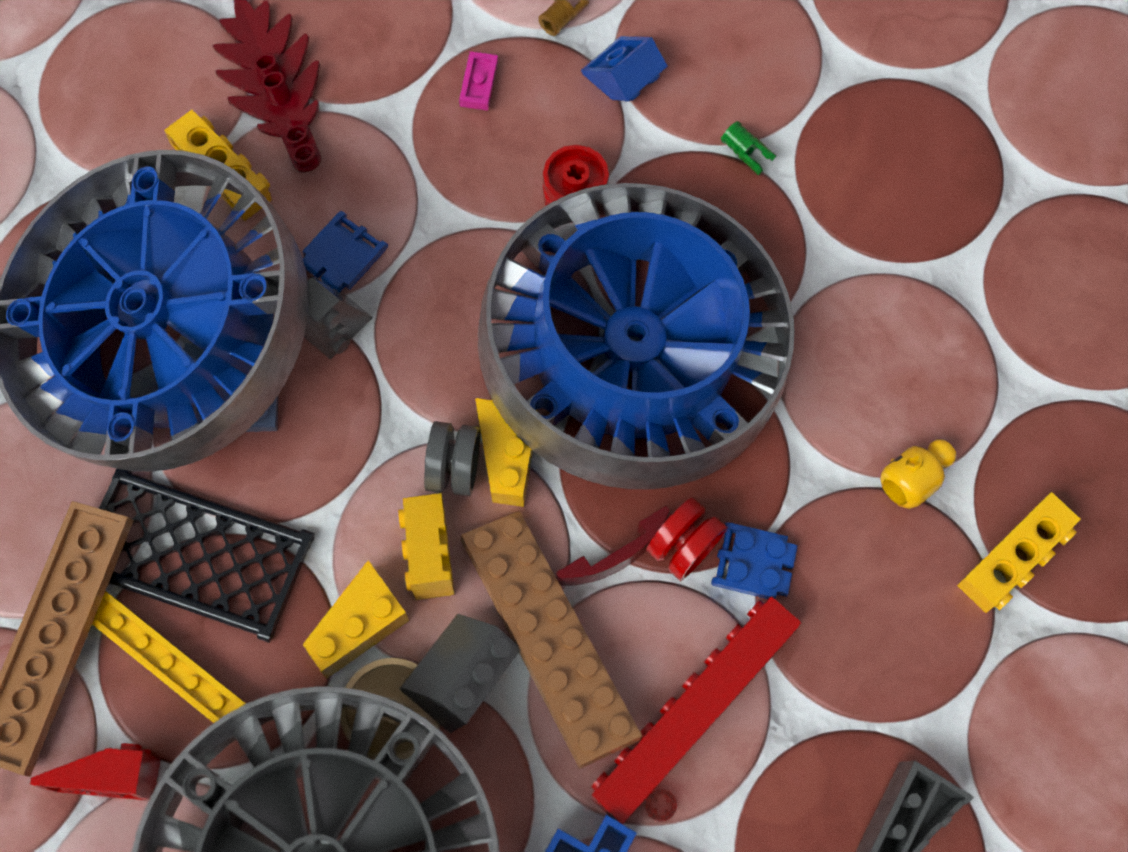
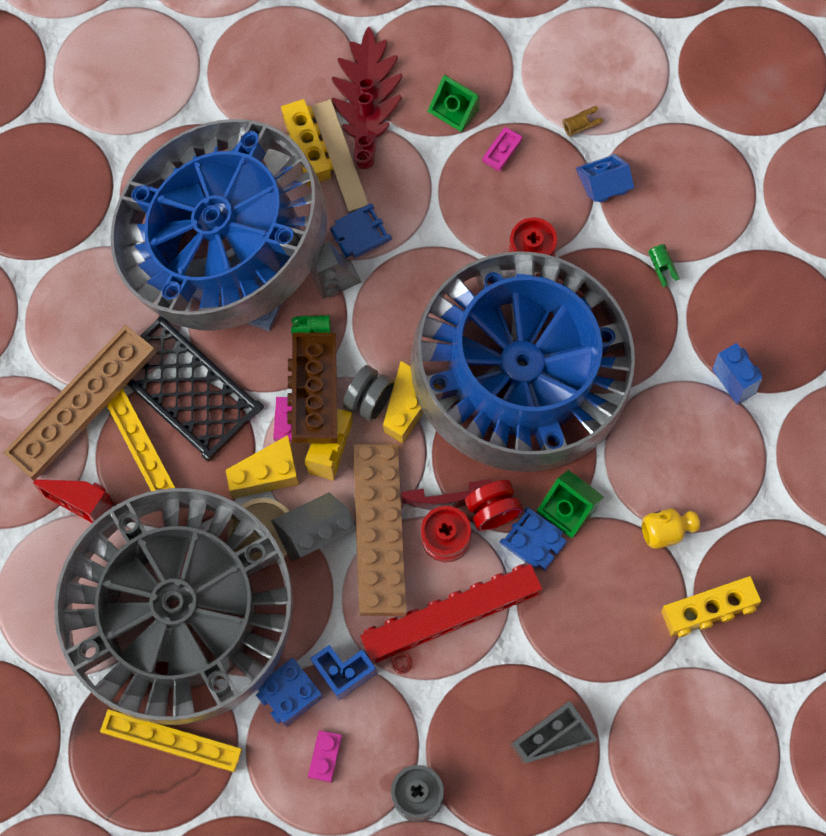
camera: 30 degrees right, 0 degrees up
none -> dark pink plate [273,397,292,442]
none -> reddish brown plate [287,333,337,444]
none -> green hinge [291,314,331,333]
none -> tan tile [311,99,368,214]
none -> red wheel [421,506,471,563]
none -> green slope [427,74,480,132]
none -> green slope [537,469,604,538]
none -> blue brick [712,343,763,405]

